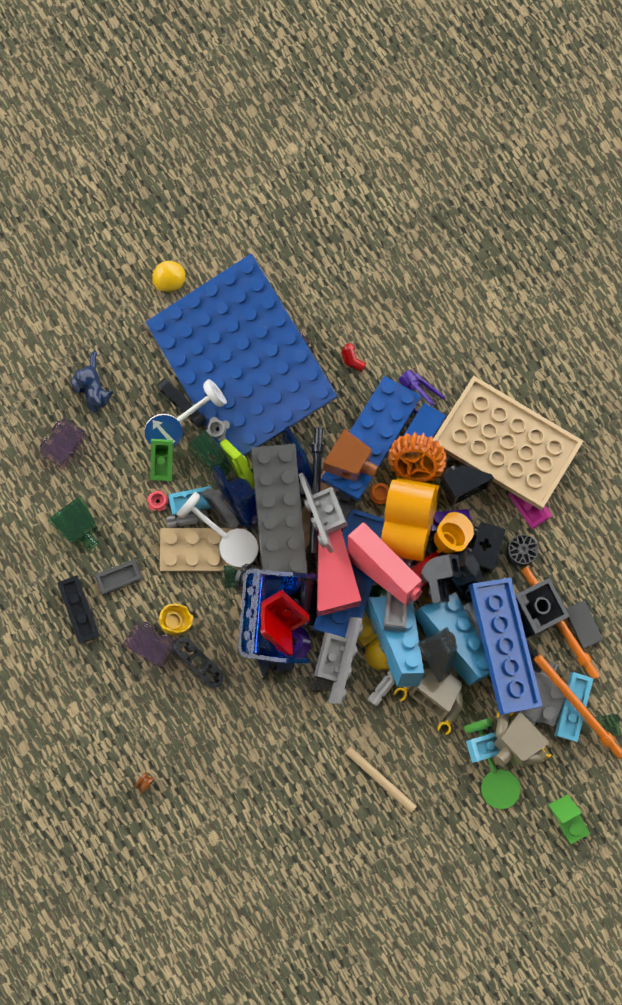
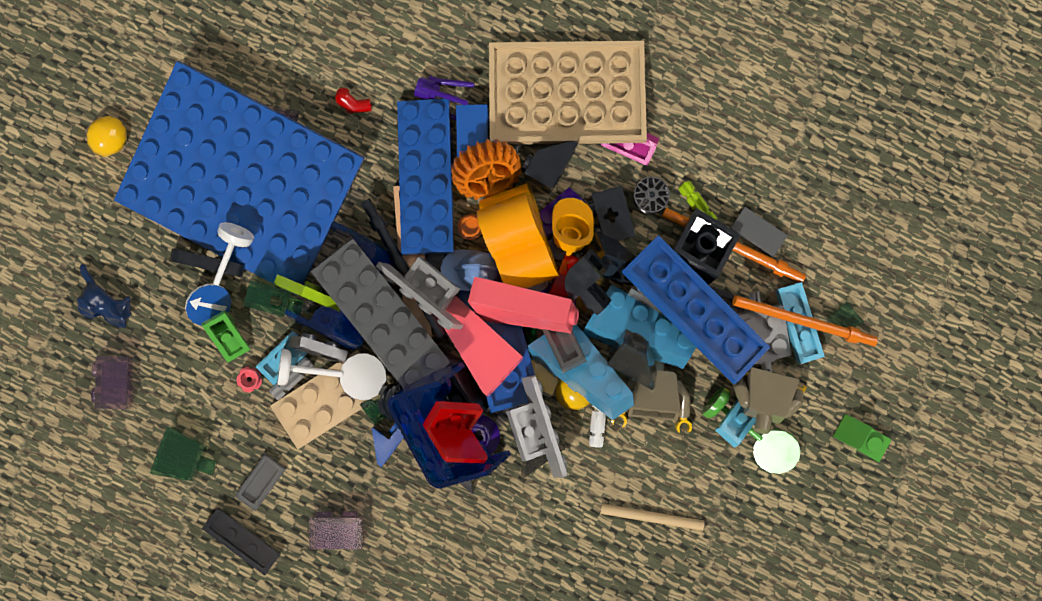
camera: 30 degrees left, 10 degrees up
yellow hair [159,603,193,636] -> none
black beam [171,637,223,688] -> none
light grey plate [206,417,230,441] -> none
dark orange torso [323,429,379,481] -> none
none -> slope [372,418,413,467]
none -> medium blue piece [441,249,502,291]
none -> lime axle [678,181,717,220]

